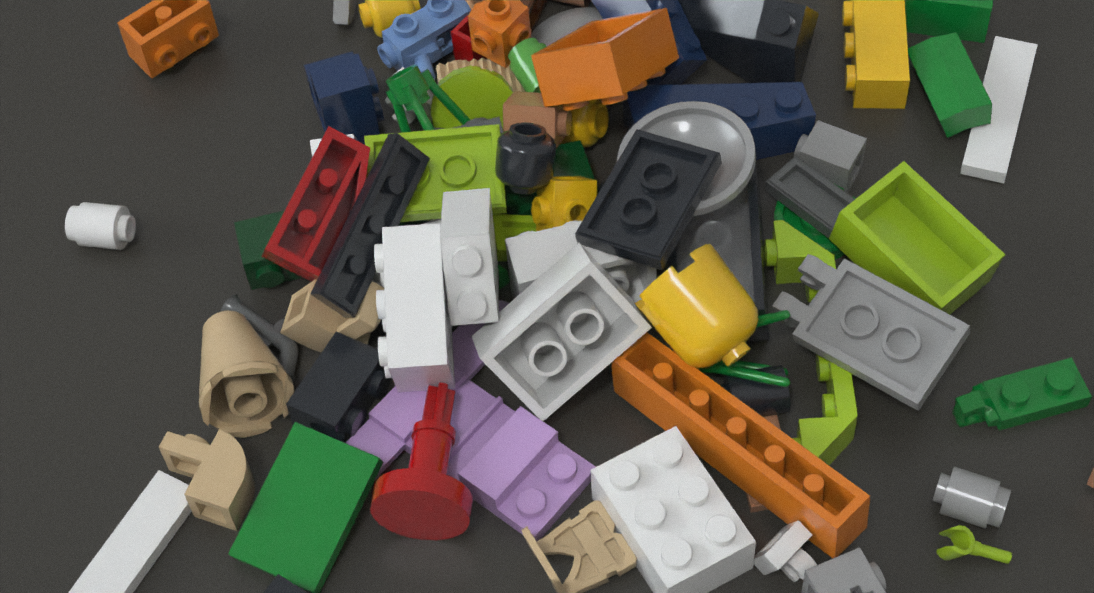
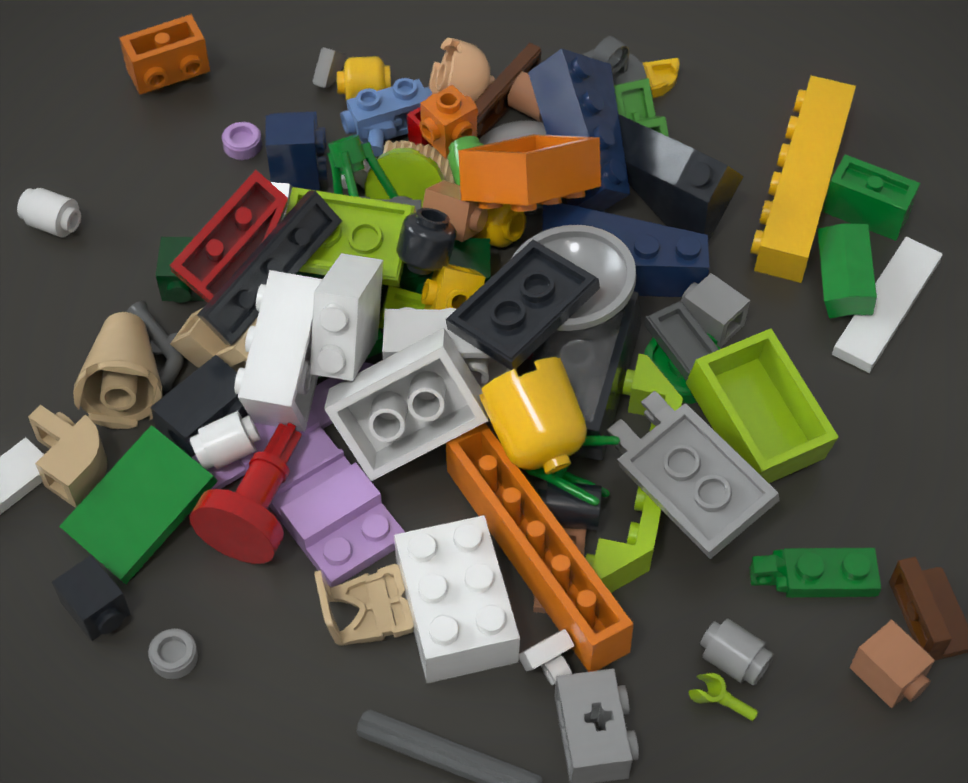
camera: 10 degrees right, 0 degrees up
none -> white brick [190,411,261,470]
none -> lavender tile [222,122,262,160]

